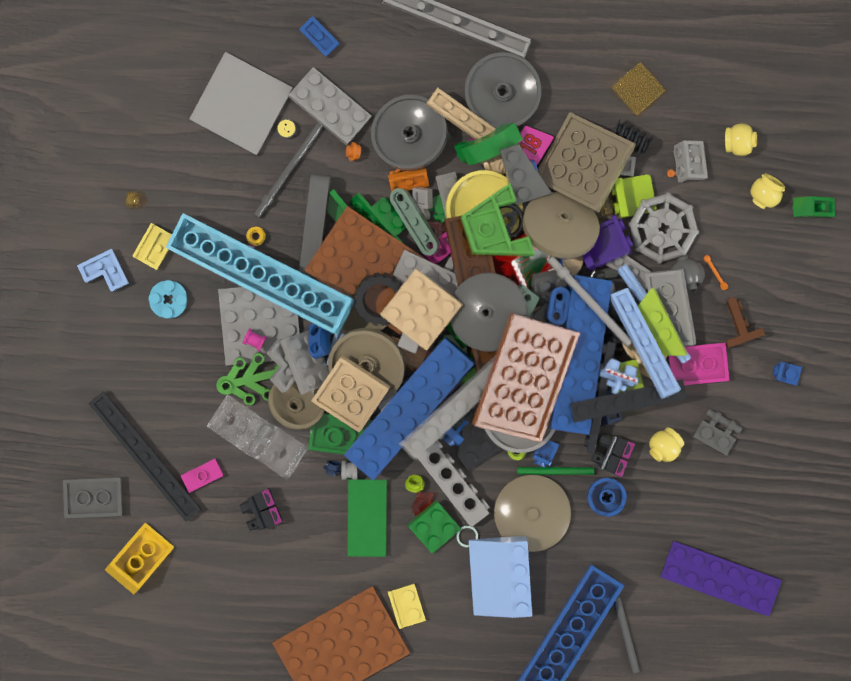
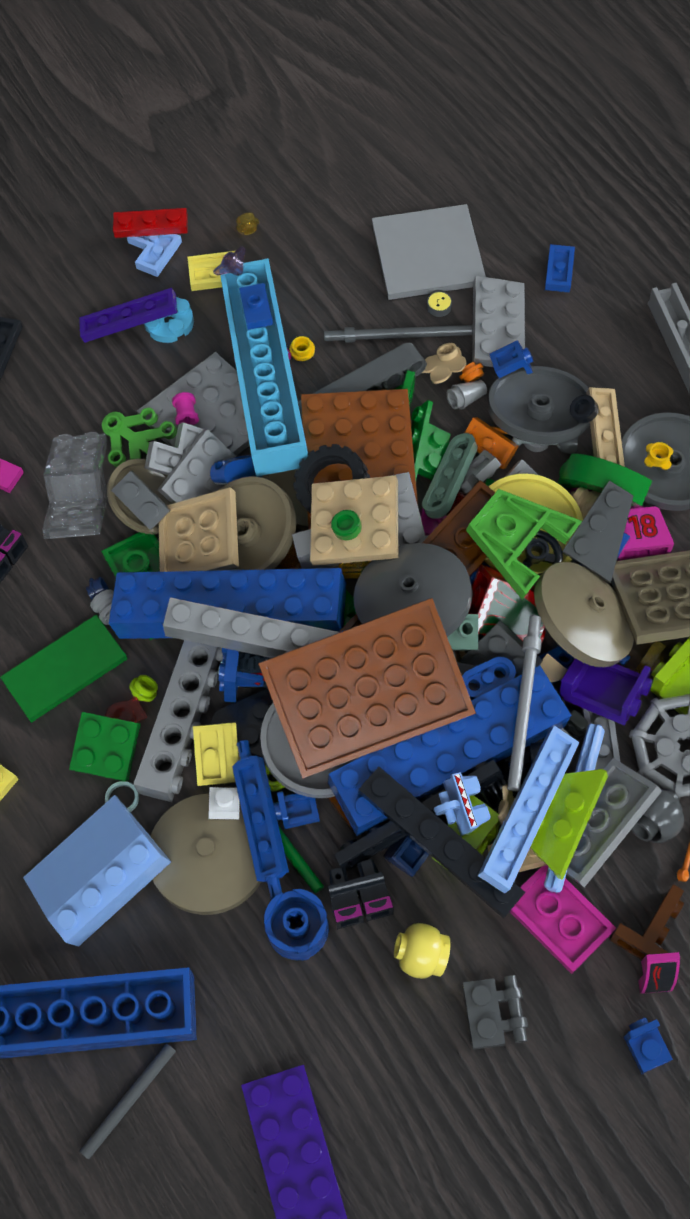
camera: 55 degrees right, 25 degrees down
none -> dark purple plate [79,288,177,342]
none -> dark grey plate [111,471,171,530]
none -> red plate [113,208,188,238]
none -> light yellow plate [193,722,239,786]
none -> white plate [209,787,239,819]
none -> clear purple piece [213,246,246,276]
none -> blue plate [232,740,289,900]
none -> blue plate [239,283,273,330]
none -> green tile [331,510,362,541]
none -> tan plate [422,343,466,384]
none -> light grey cone [447,380,487,410]
none -> blue bracket [489,340,534,378]
none -> black tile [570,395,599,423]
none -> slope [638,952,680,994]
none -> yellow plate [644,442,673,470]

